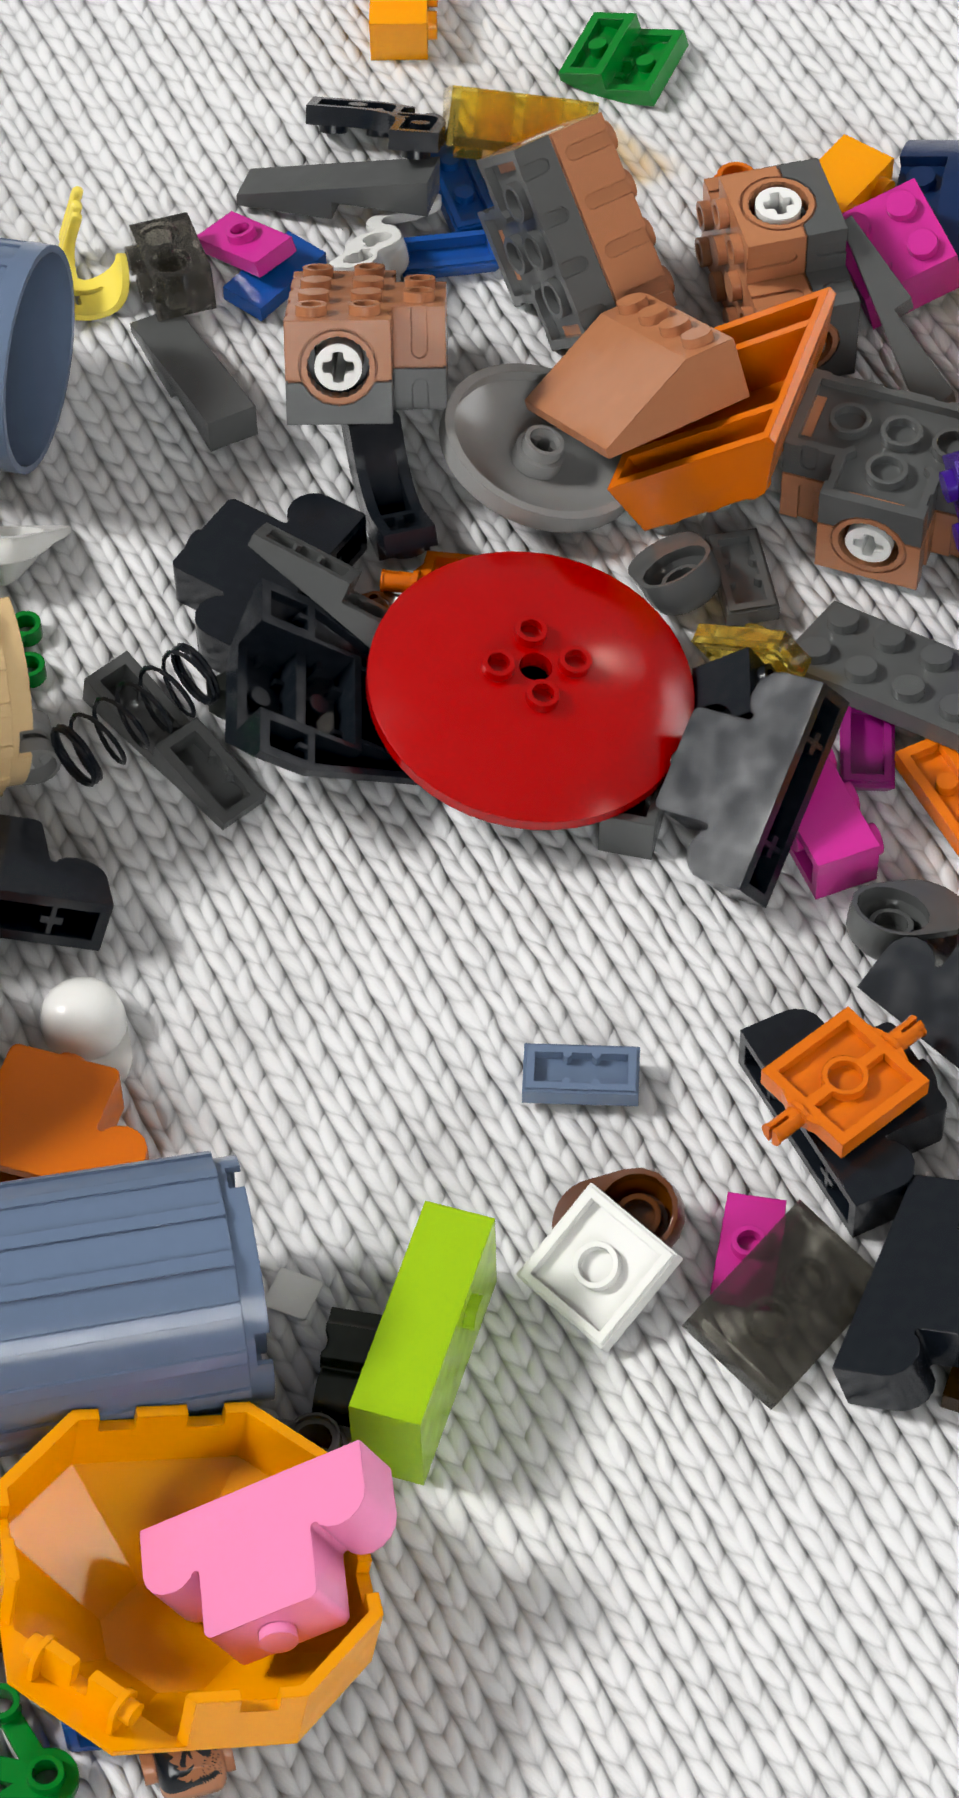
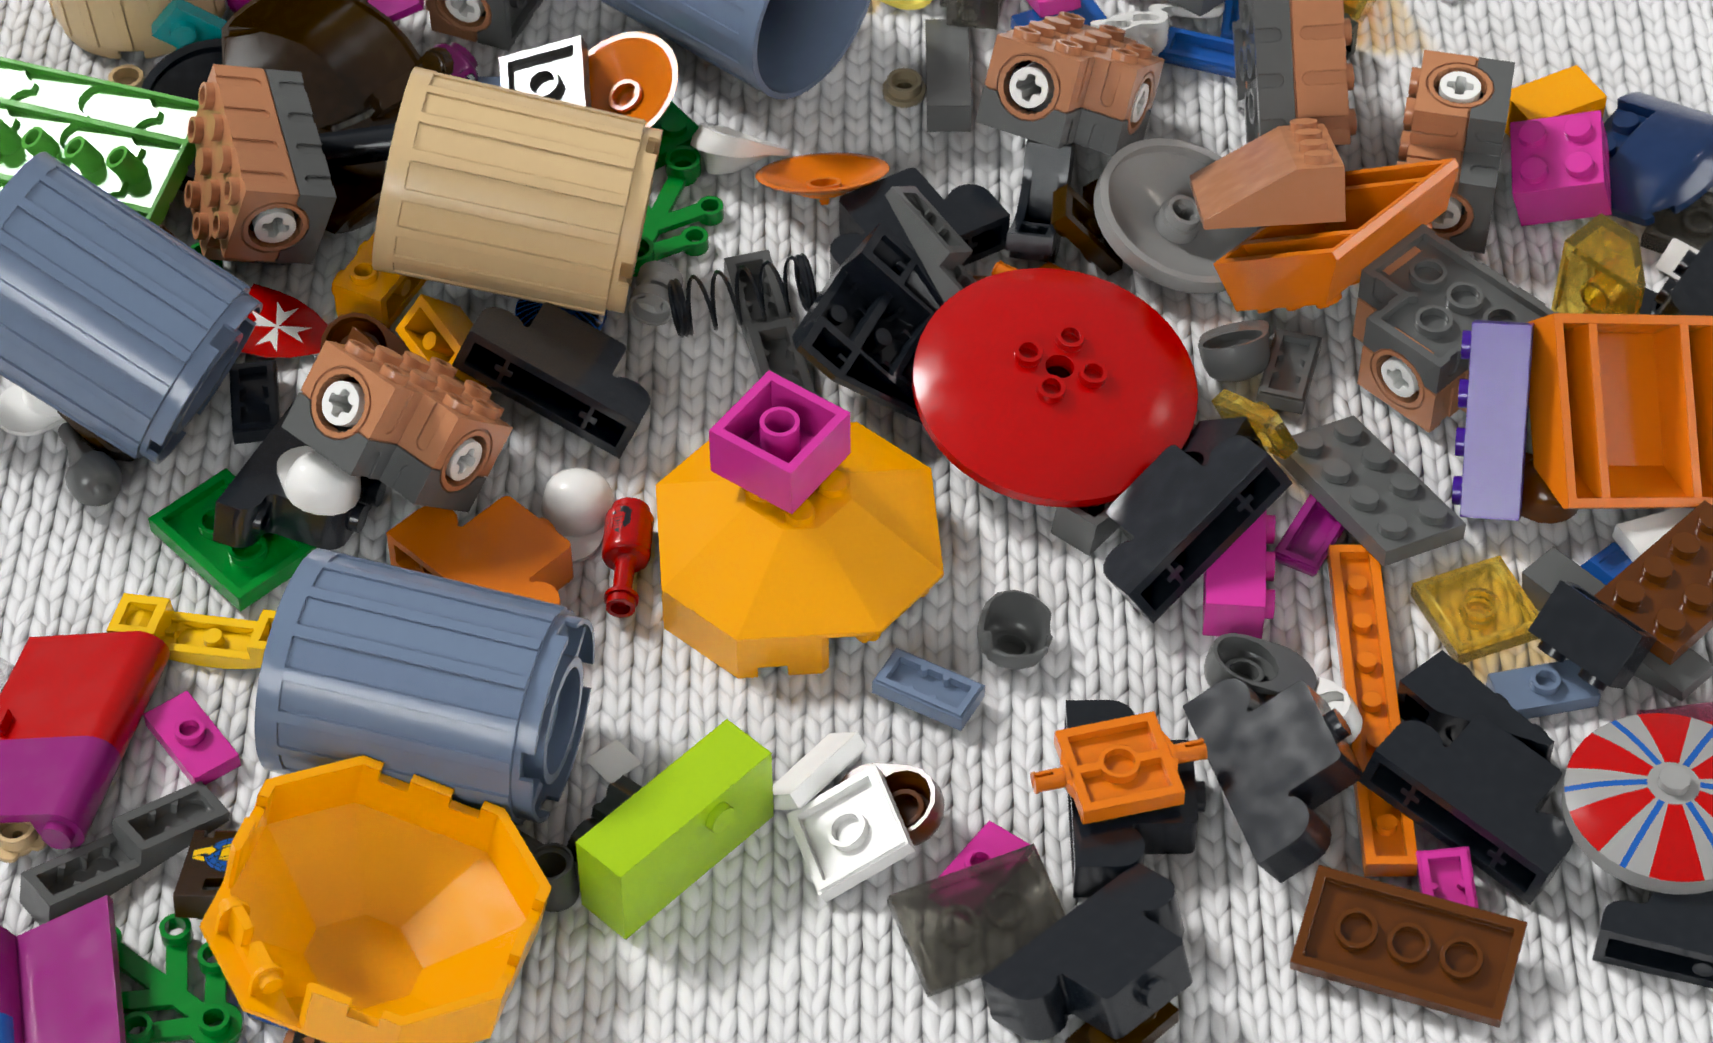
camera: 25 degrees right, 5 degrees down
bright pink brick [140,1440,397,1665] -> none
dark grey slope [845,215,956,403] -> none
none -> red piece [602,497,654,618]
none -> light orange windscreen [656,422,944,678]
none -> dark pink brick [709,370,851,514]
none -> orange hat [756,153,890,205]
none -> white tile [773,732,867,810]
none -> dark tan plate [882,68,926,108]
none -> dark grey hair [977,590,1053,670]
none -> dark brown plate [1051,179,1123,276]

